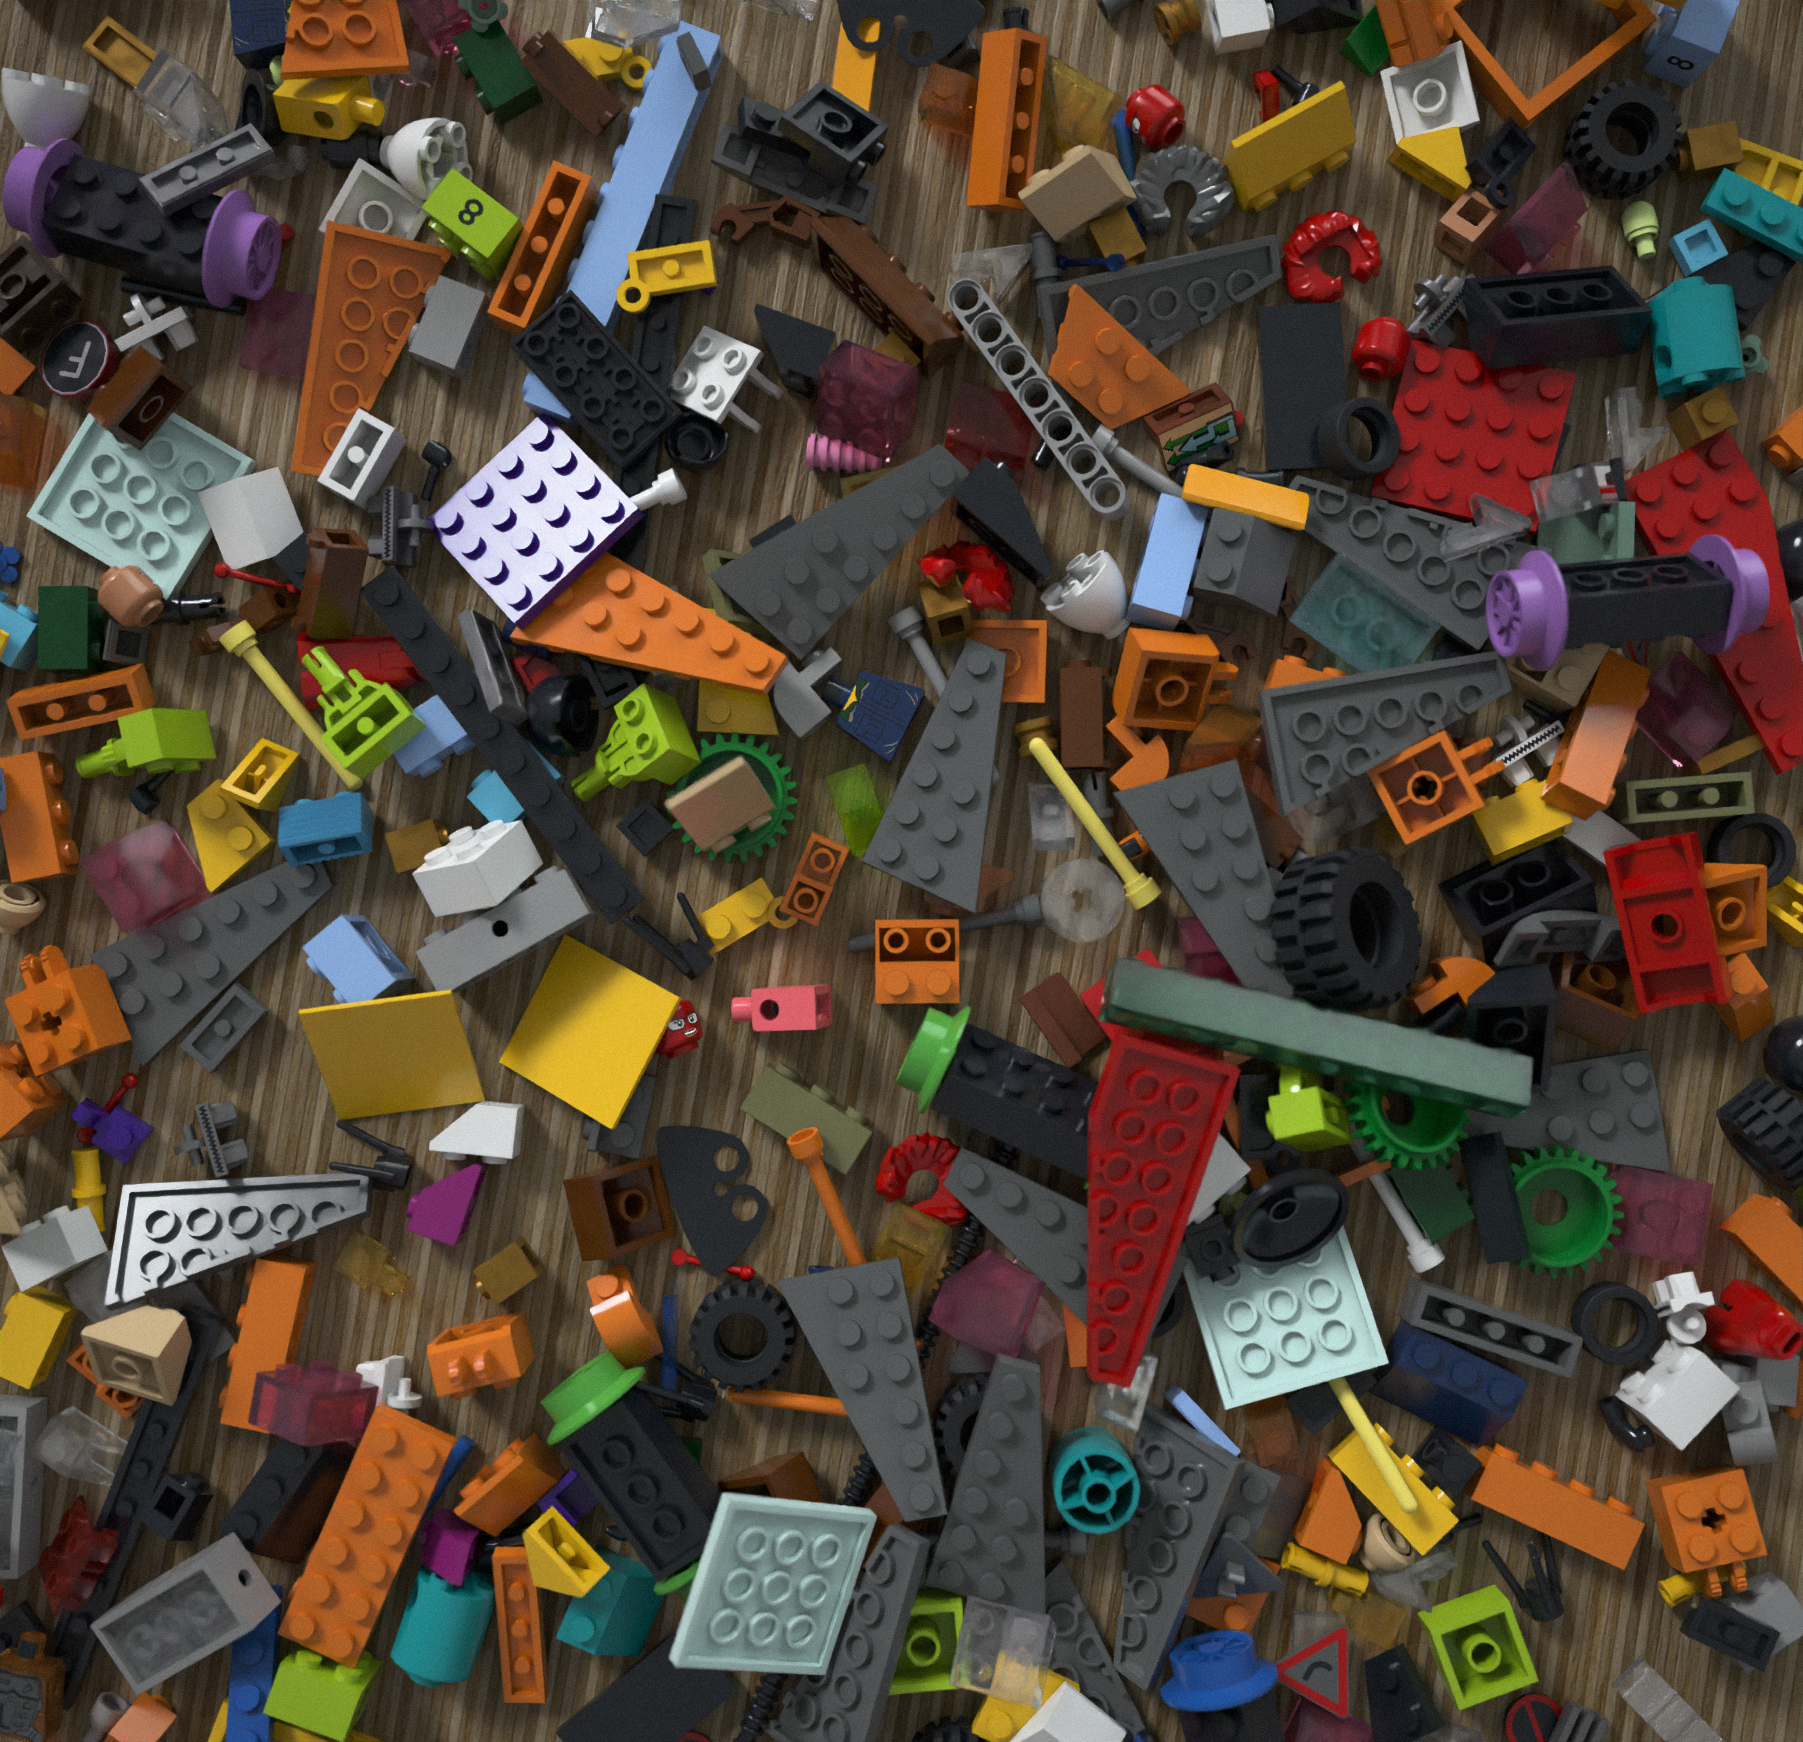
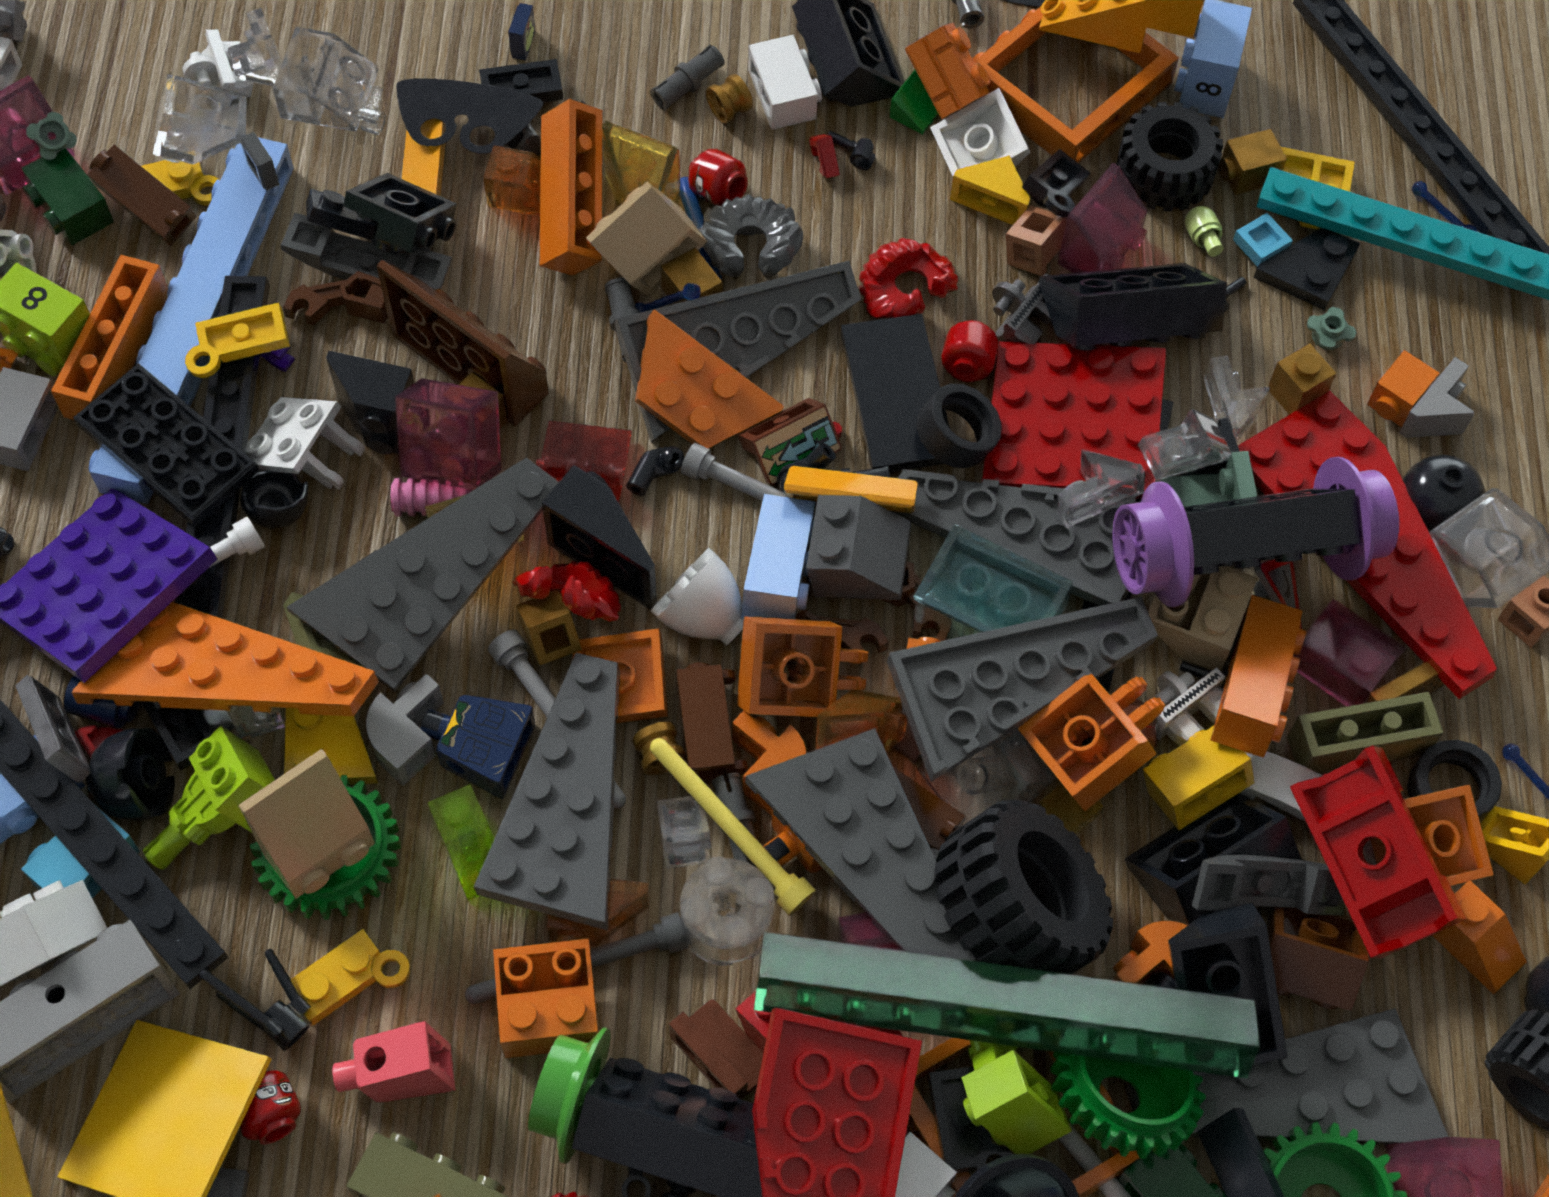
camera: 10 degrees left, 25 degrees down
black plate [616,798,675,857] -> none
orange slope [779,831,850,926] -> none
light grey beam [948,278,1131,521] -> none
clear slope [949,243,1033,308] -> none
yellow slope [1221,81,1357,214] -> none
teal cylinder [1648,276,1746,399] -> none

